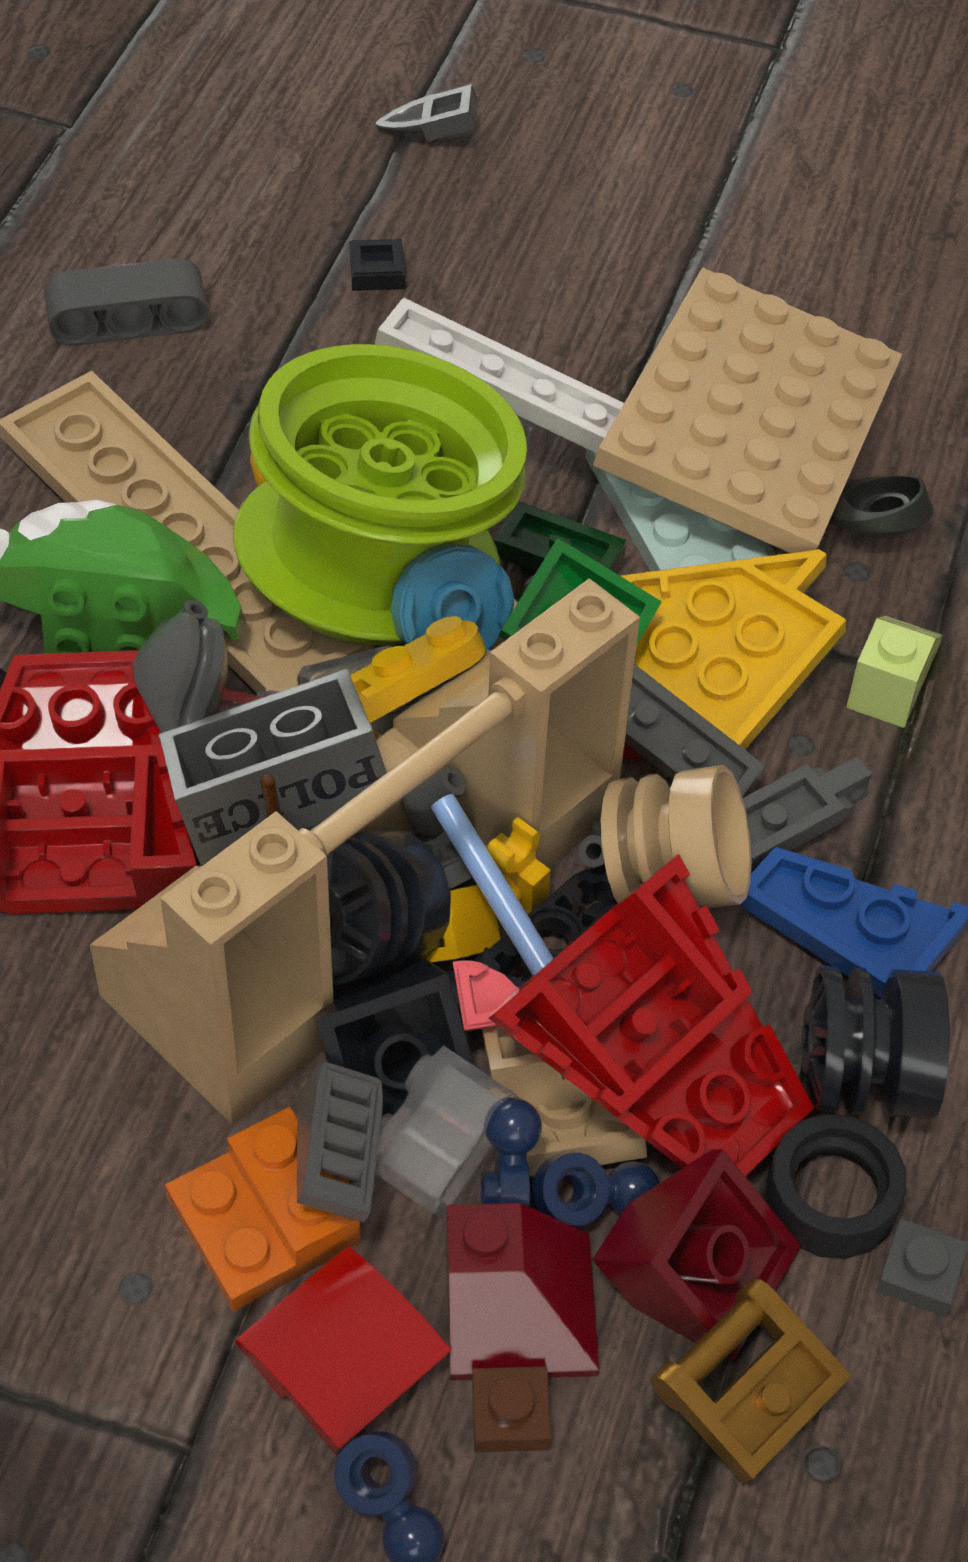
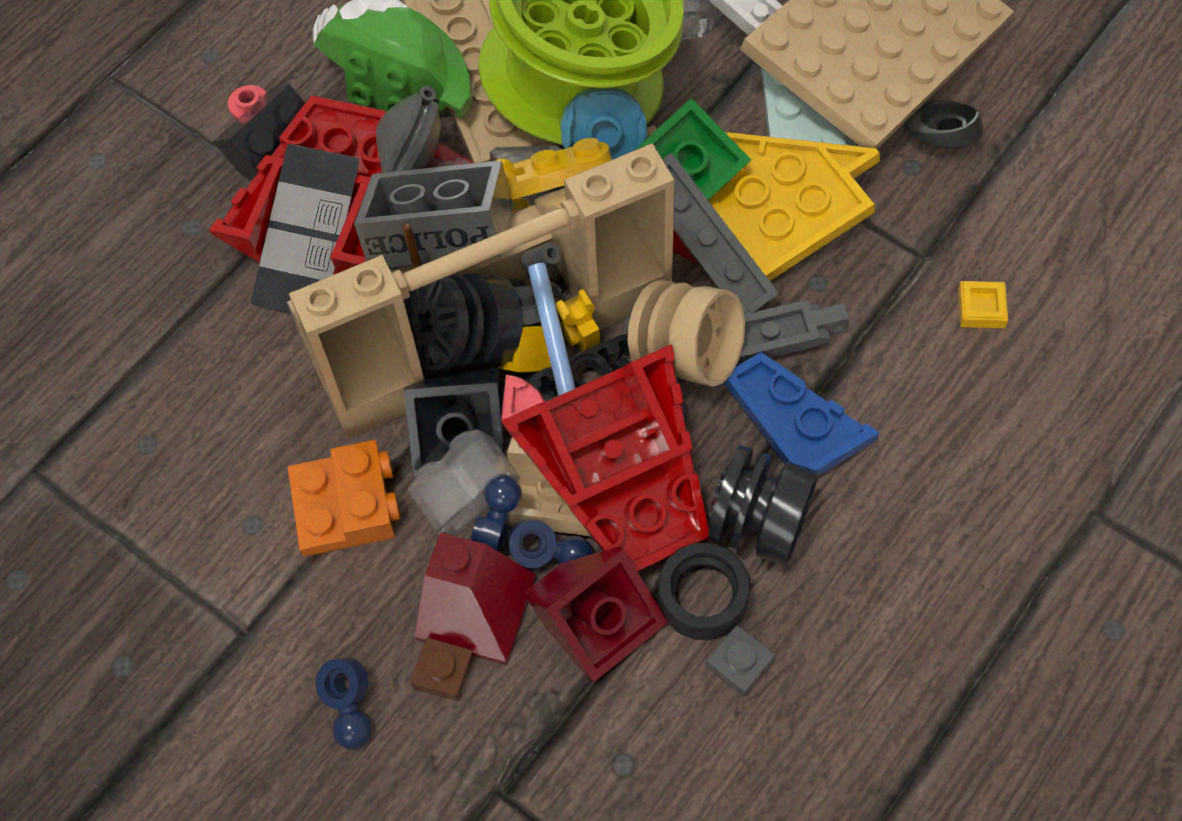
camera: 25 degrees right, 10 degrees up
red slope [234,1246,452,1454] -> none
dark grey slope [297,1062,383,1222] -> none
dark green plate [494,501,626,572] -> none
pearl gold plate [650,1278,852,1483] -> none
yellowish green slope [846,616,943,728] -> none
none -> sticker [251,144,360,313]

